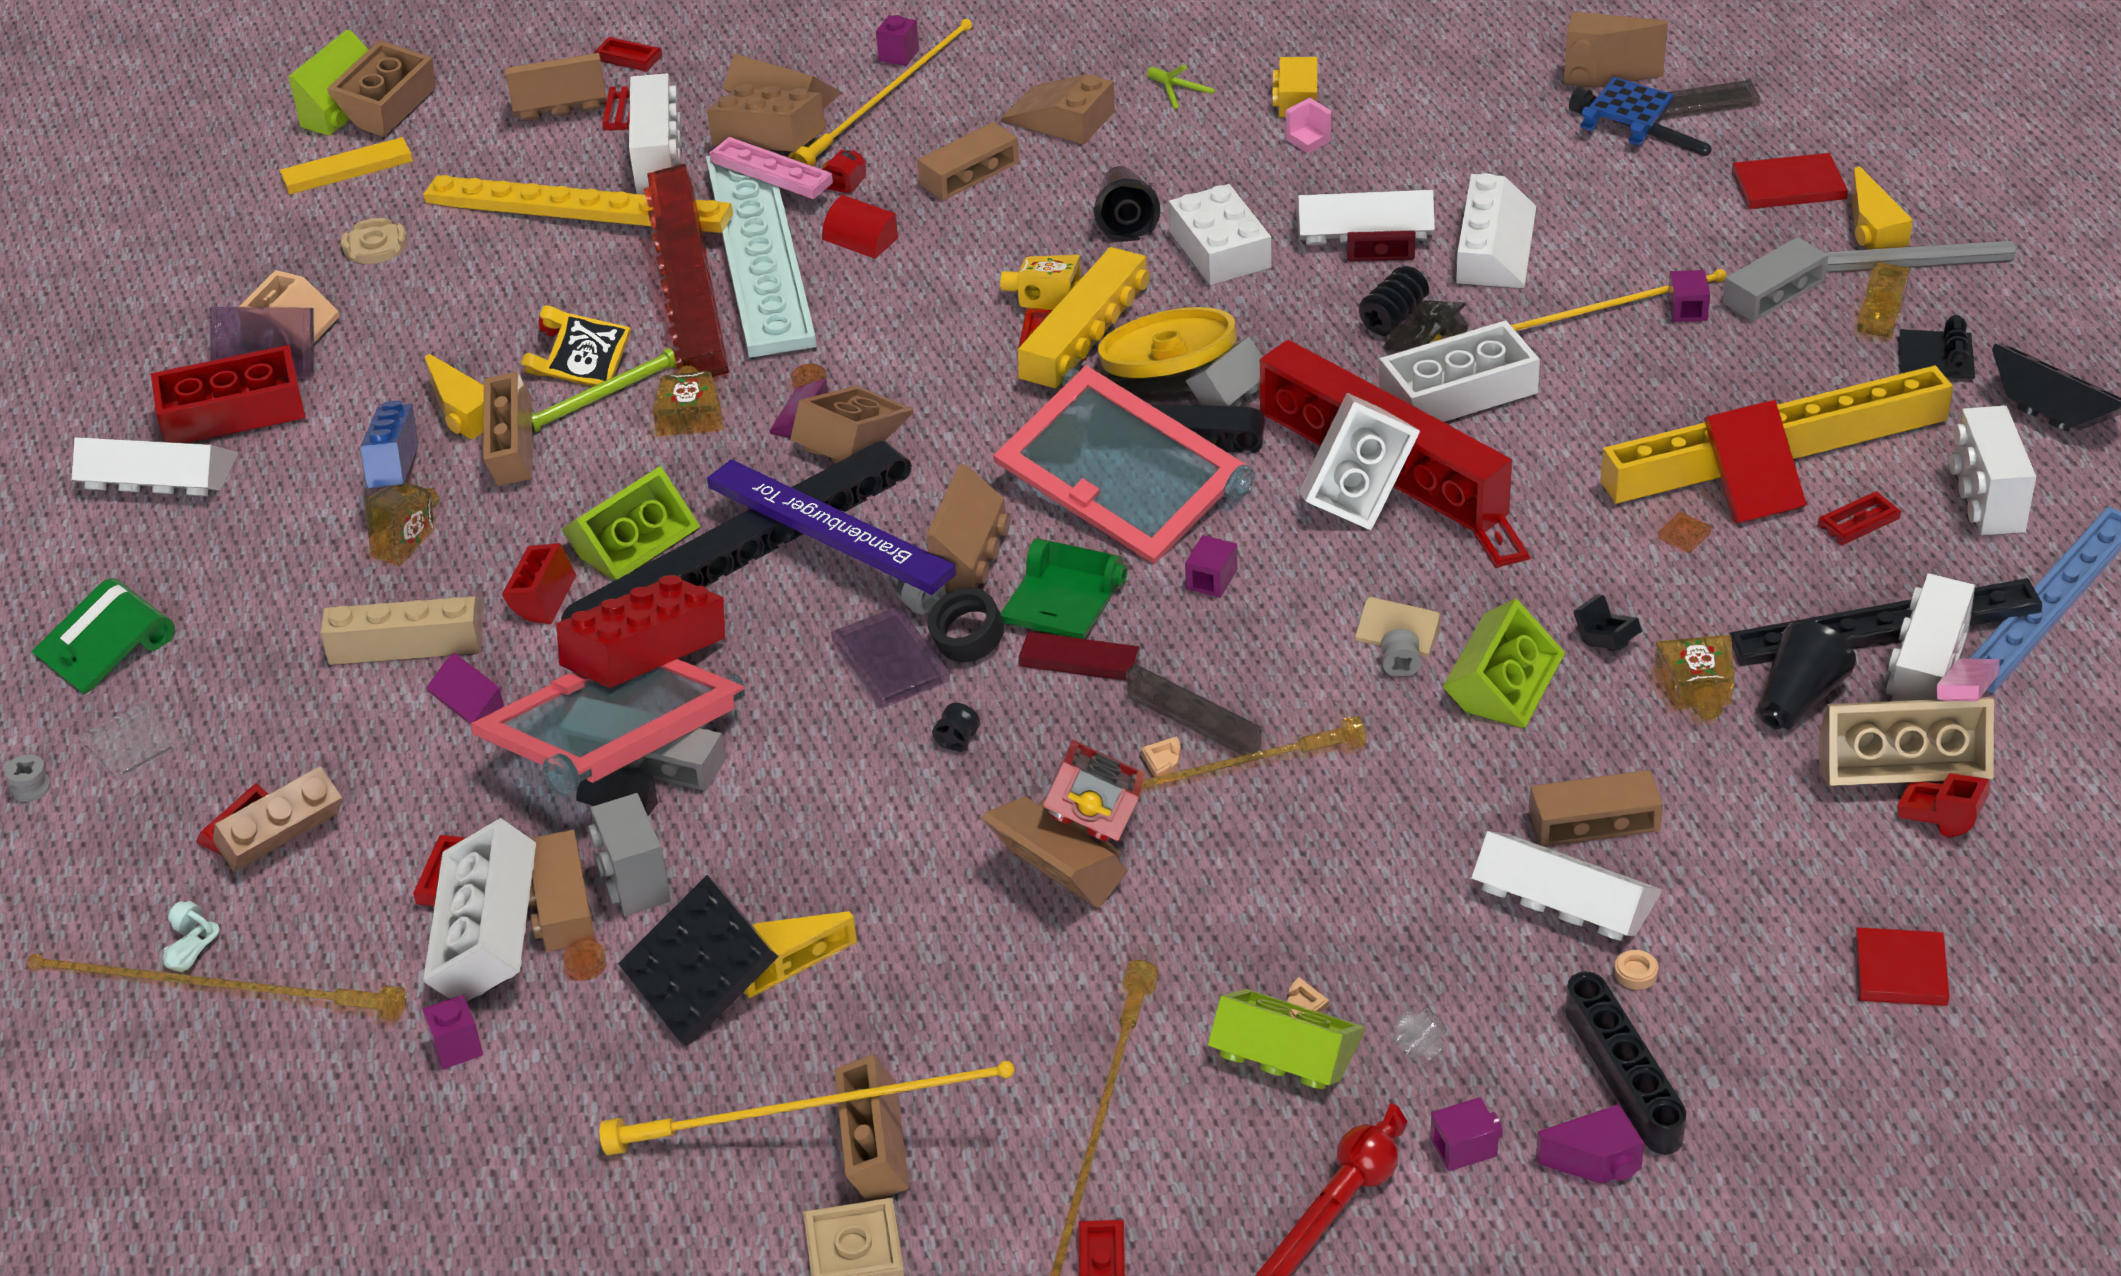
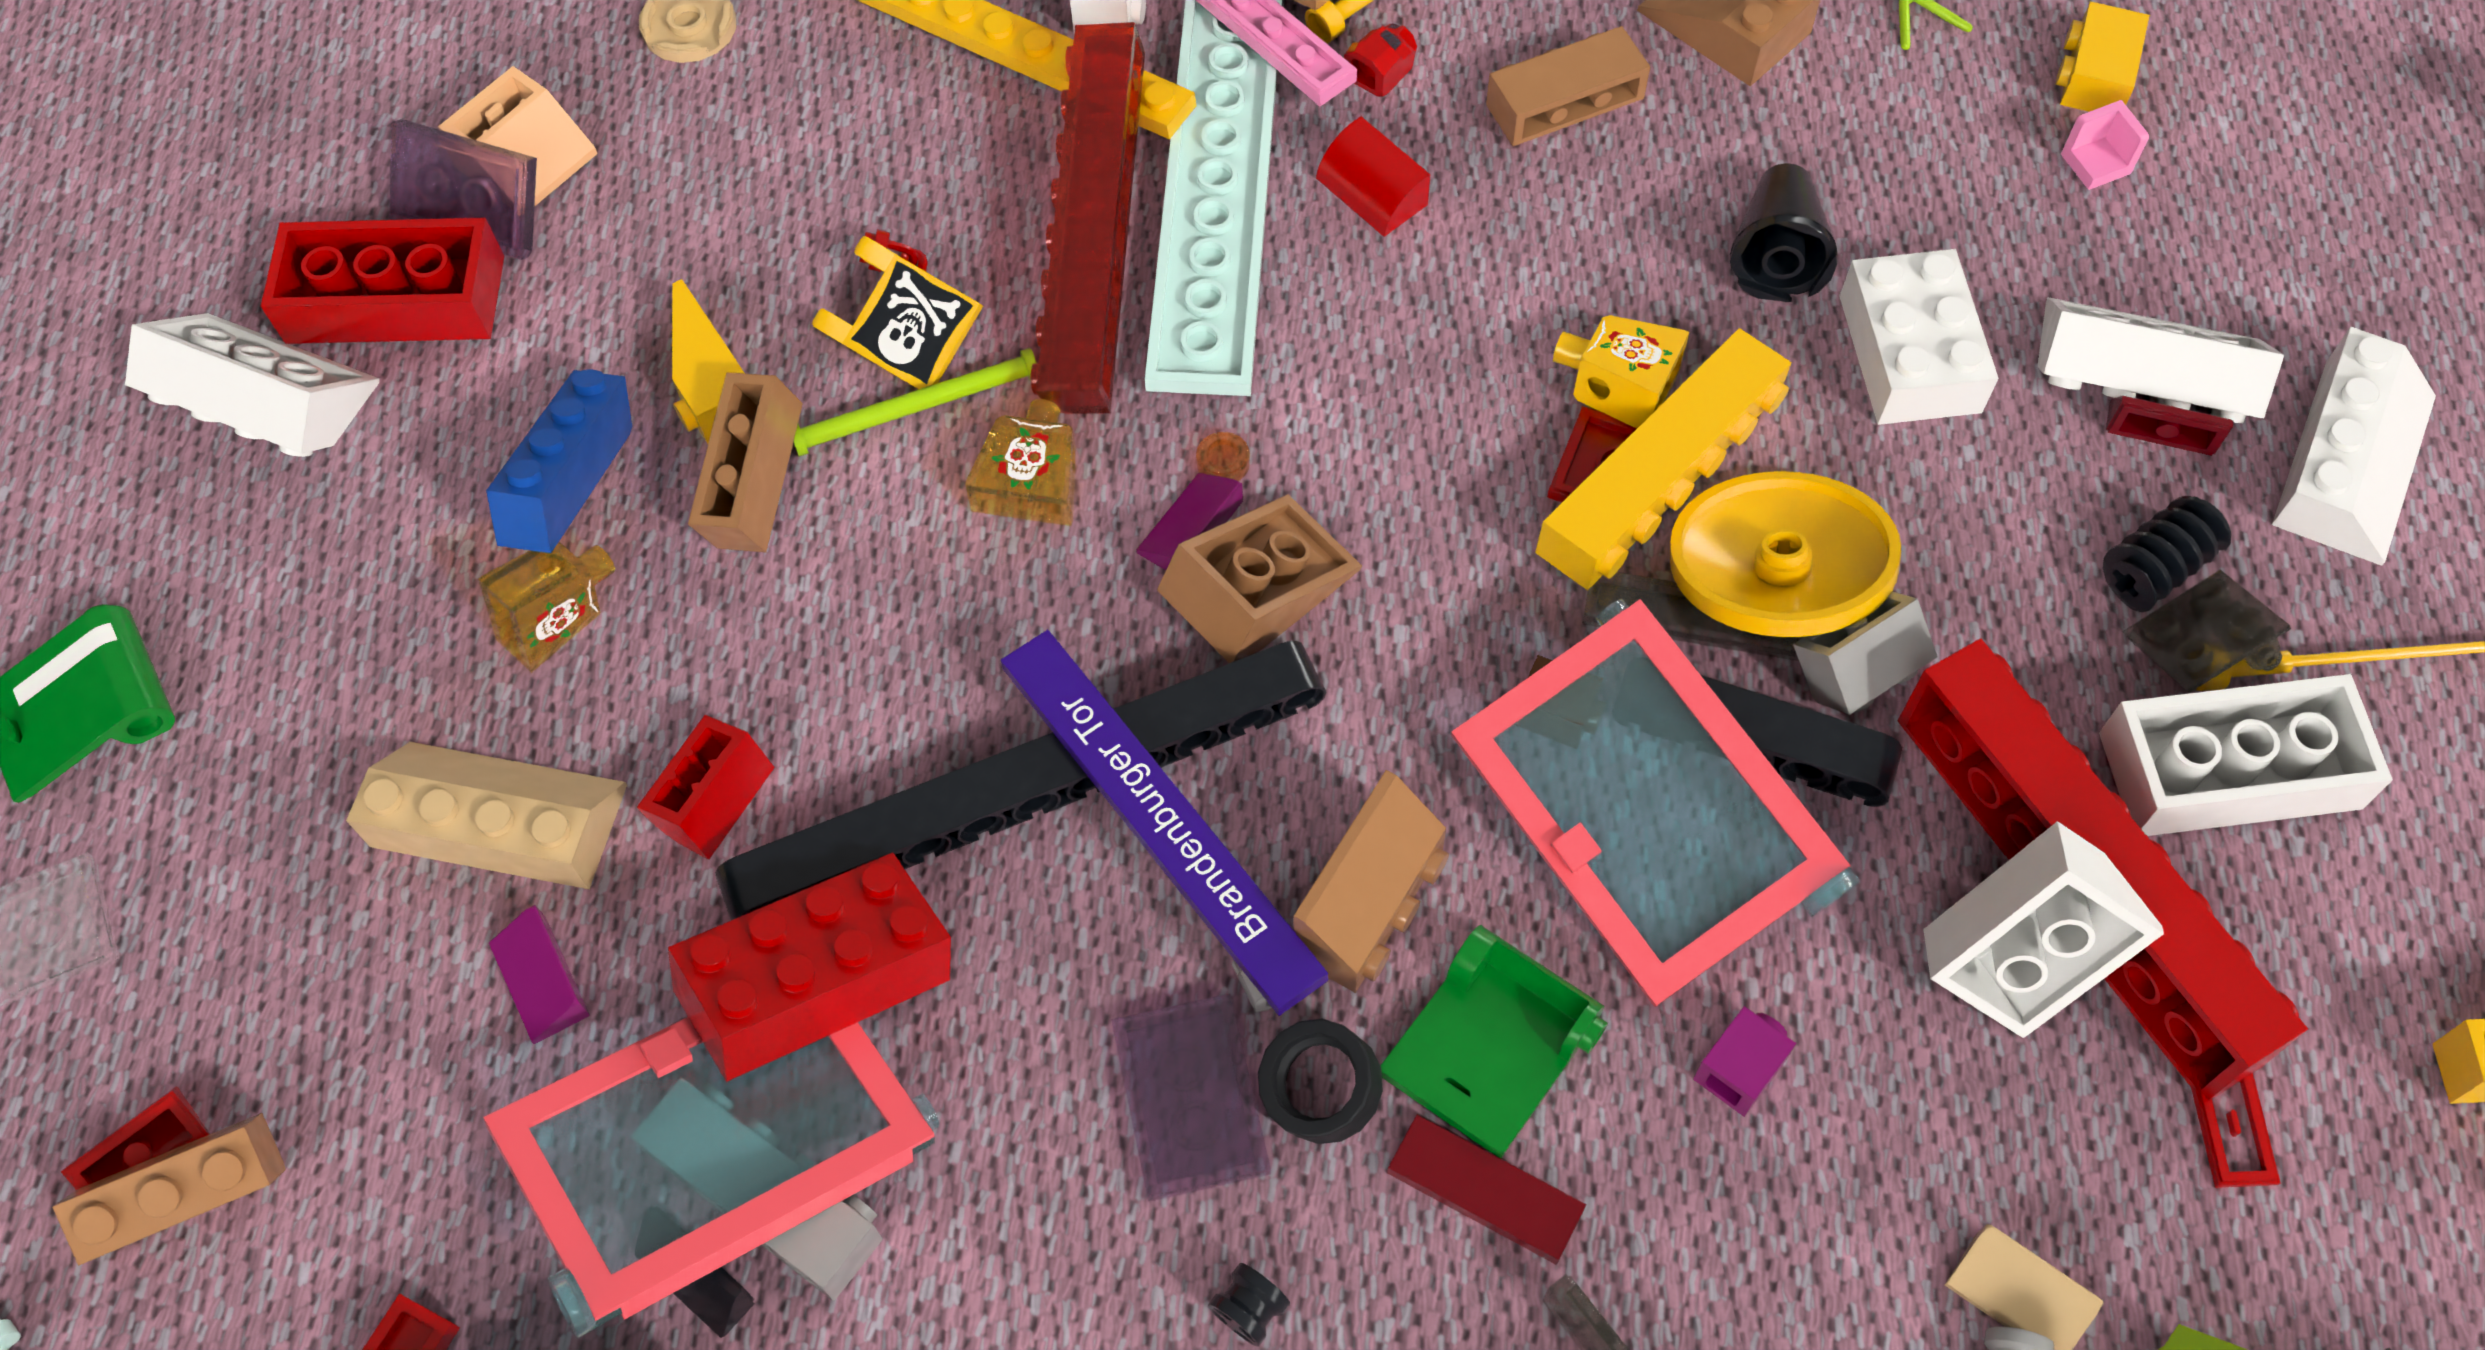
camera: 15 degrees right, 20 degrees up
lime slope [561,466,701,581] -> none

